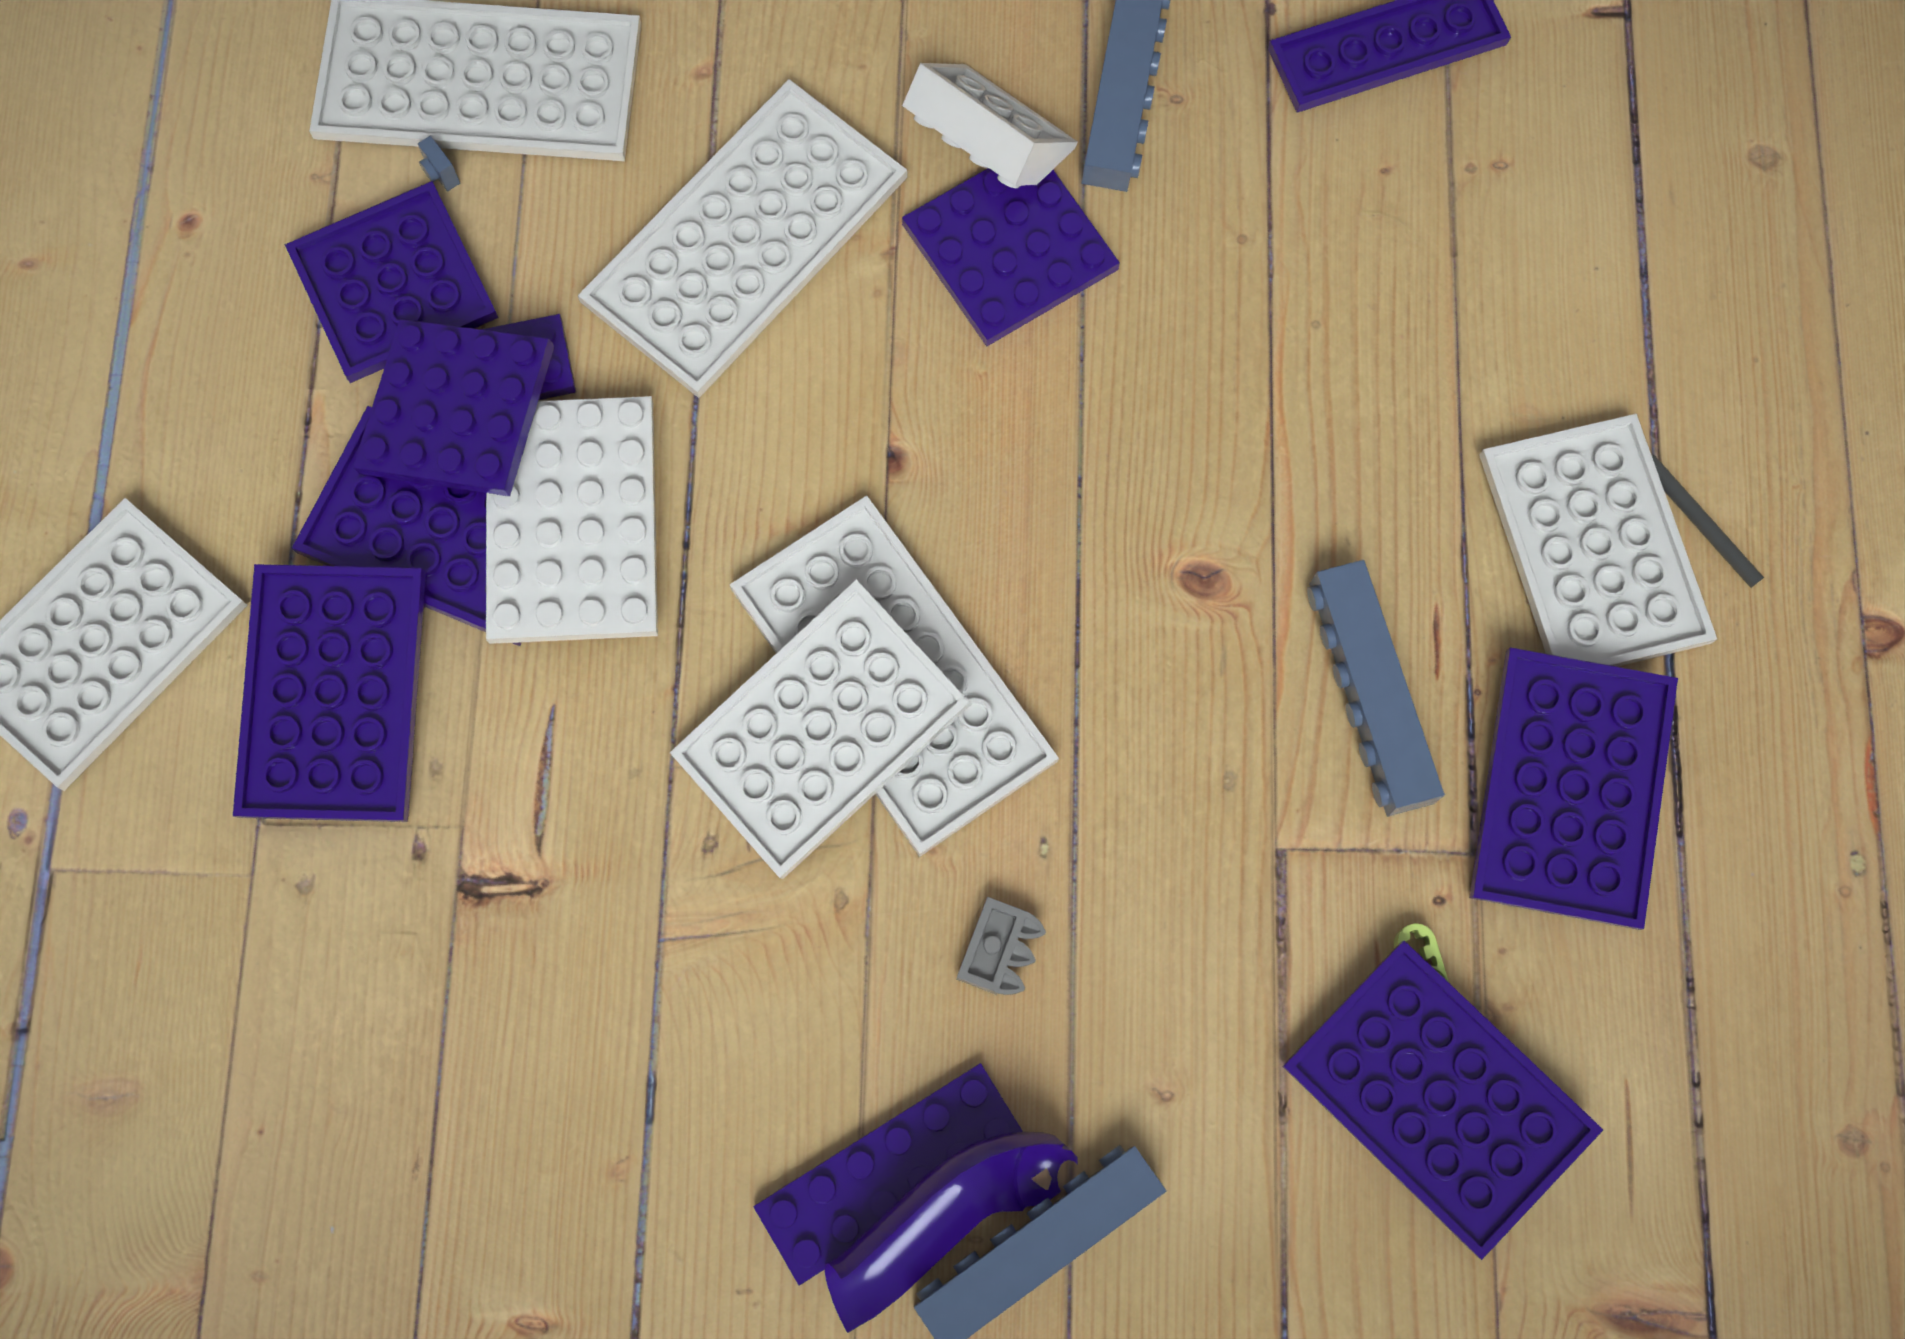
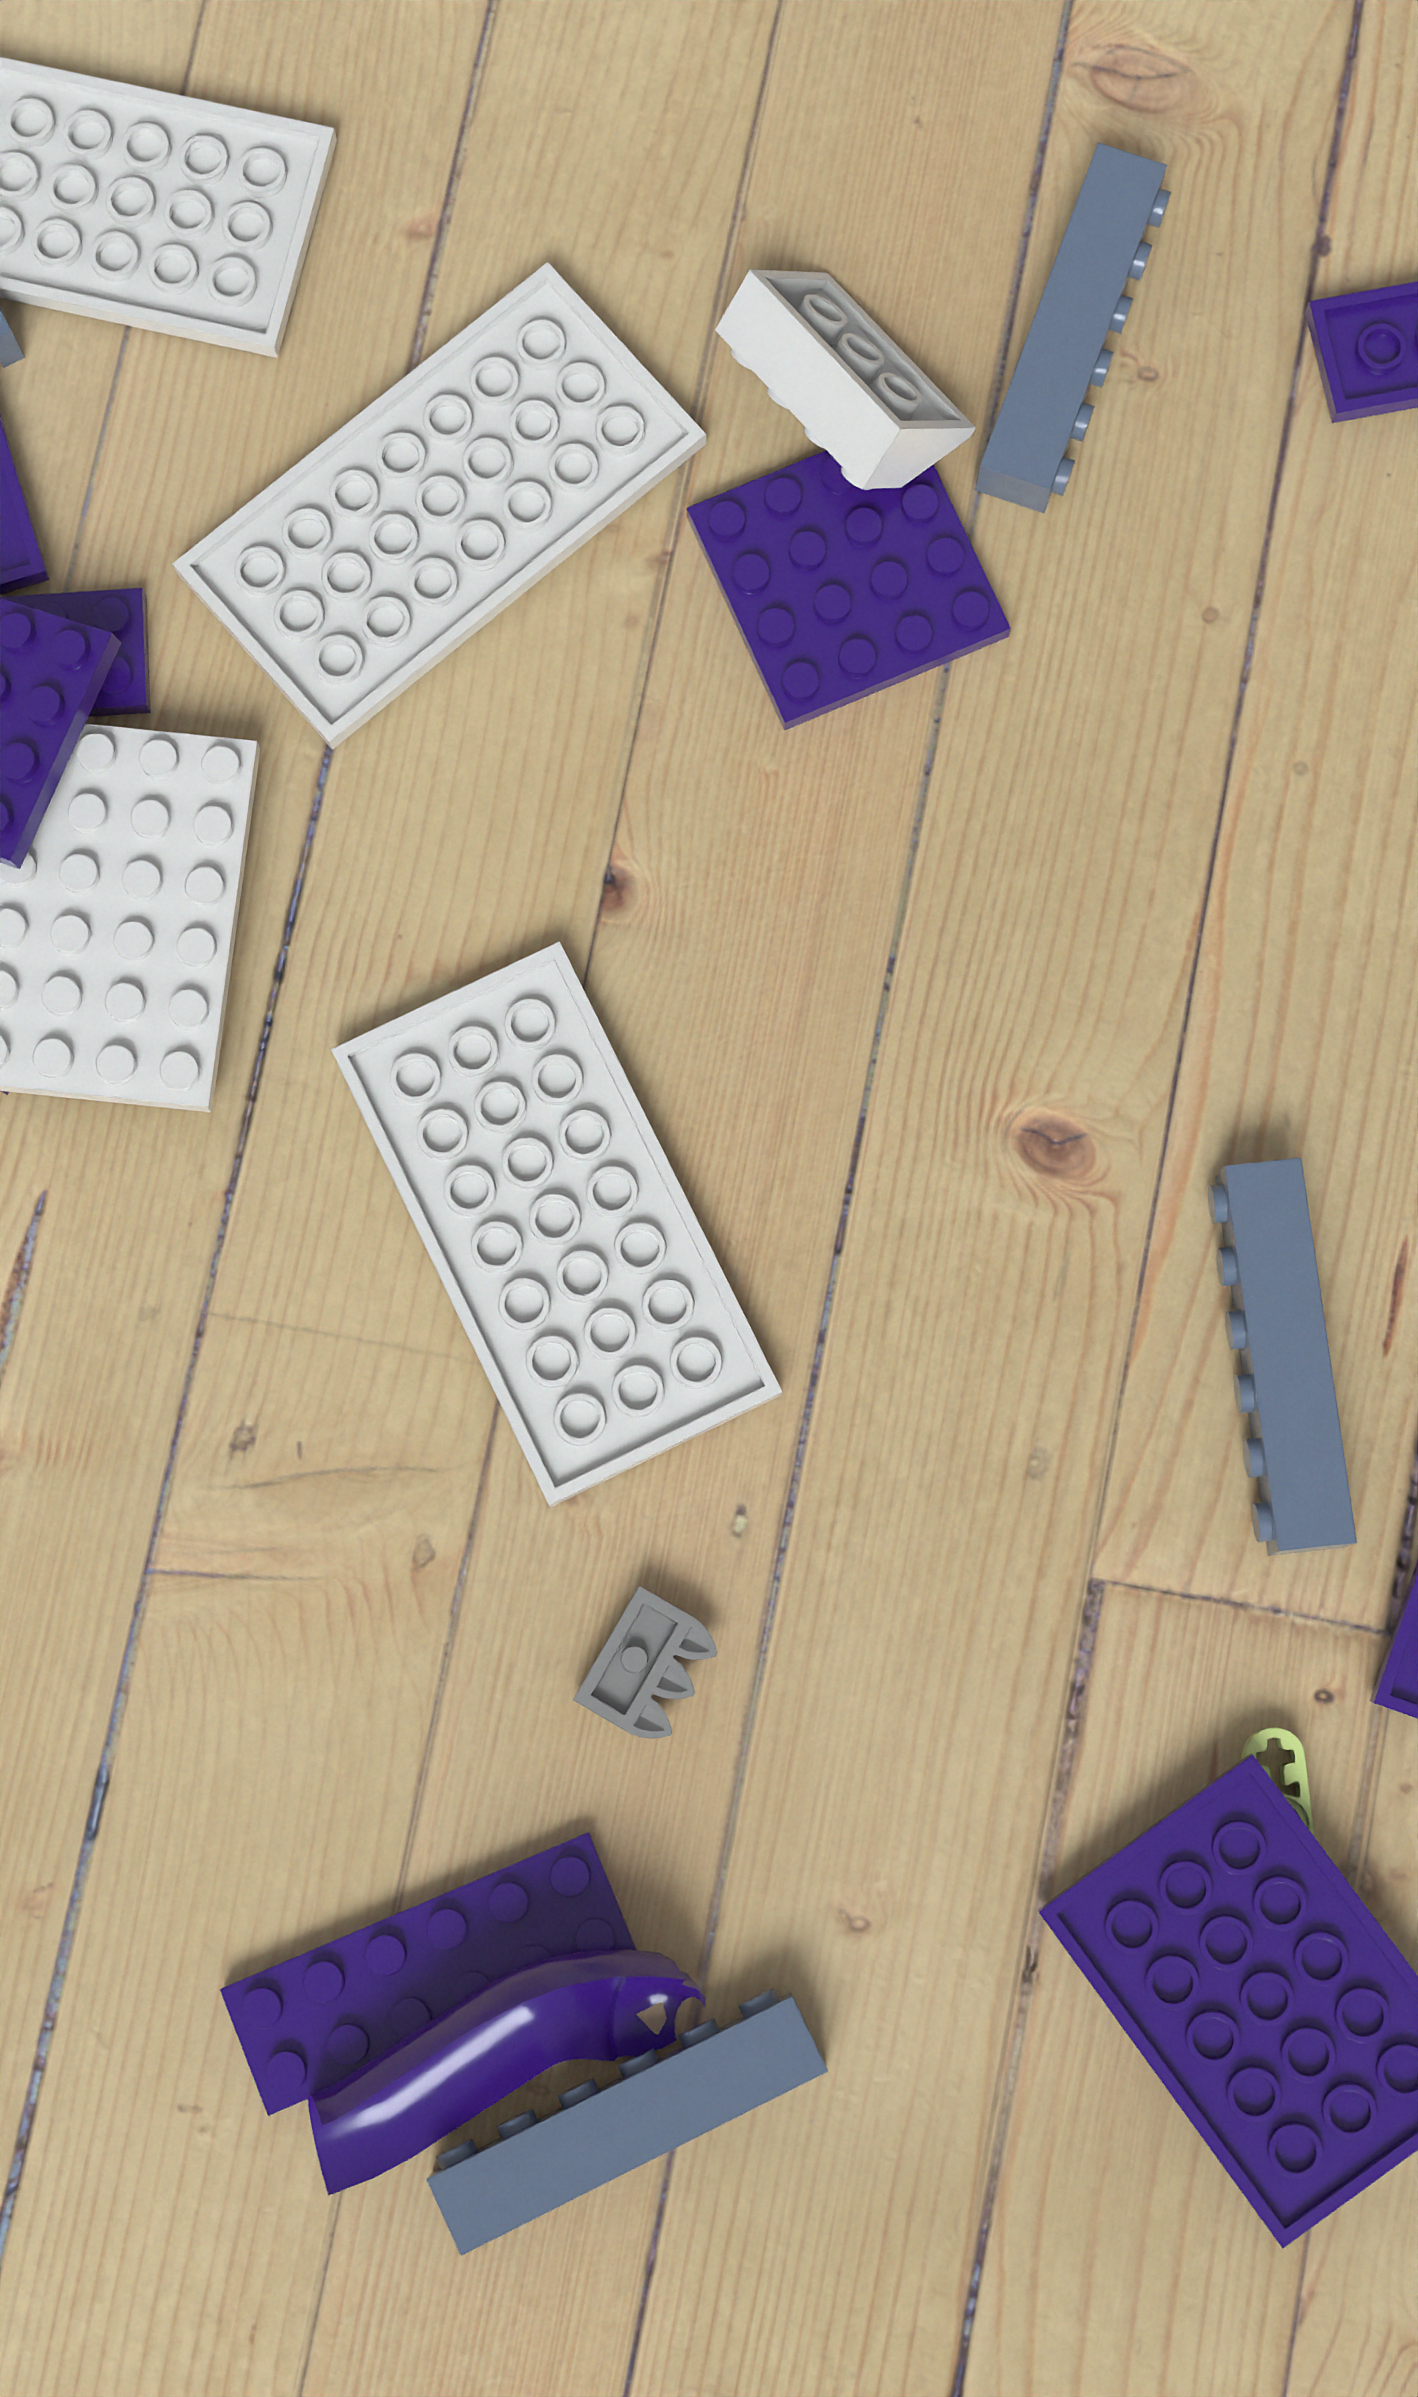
camera: 15 degrees right, 5 degrees up
white plate [670,579,972,879] -> none

